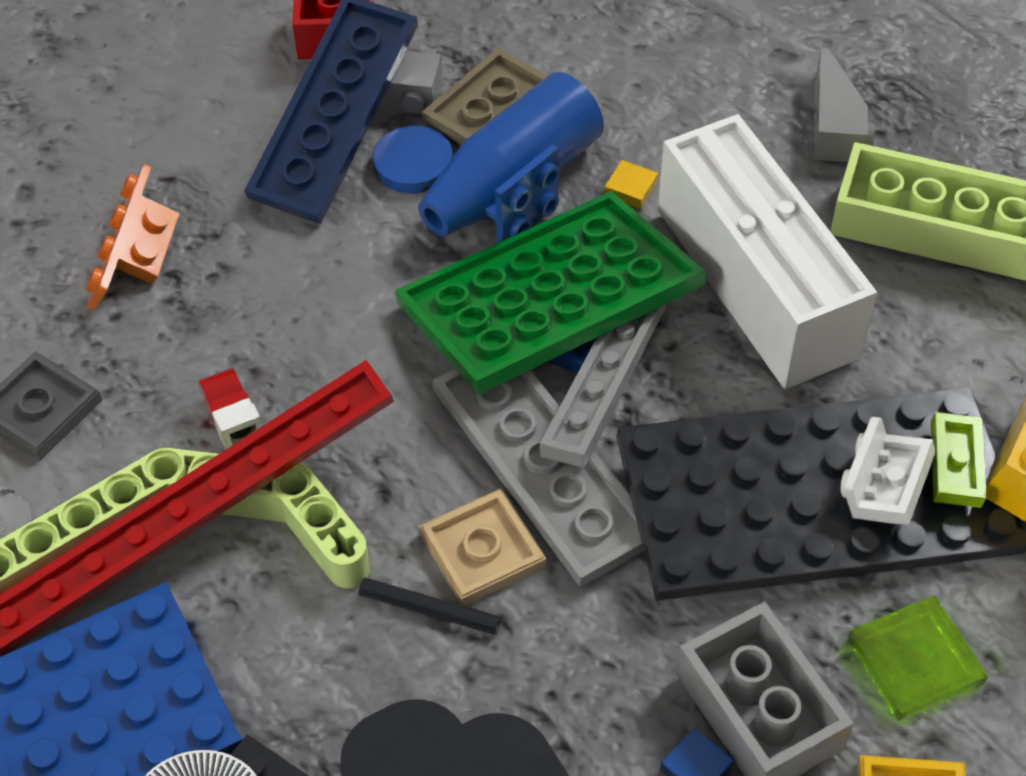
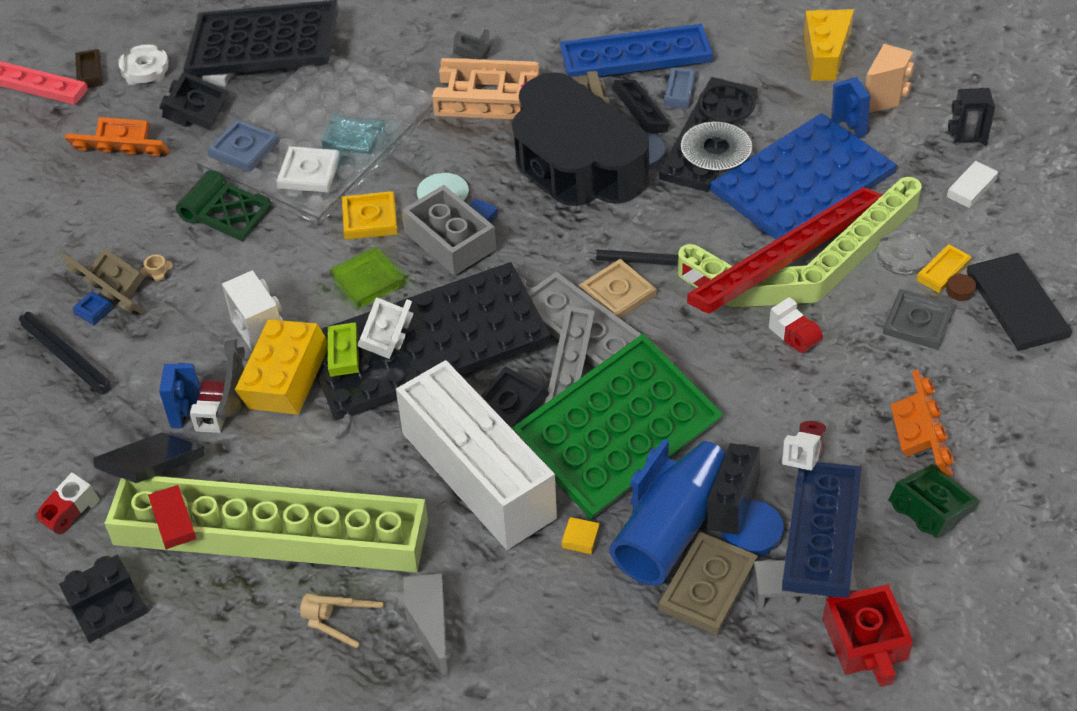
camera: 170 degrees right, 5 degrees down
none -> tan plant [300,593,384,648]
none -> black tile [481,366,549,429]
none -> black brick [707,443,760,535]
none -> white leg [782,421,826,471]
none -> dark green plate [888,464,980,538]

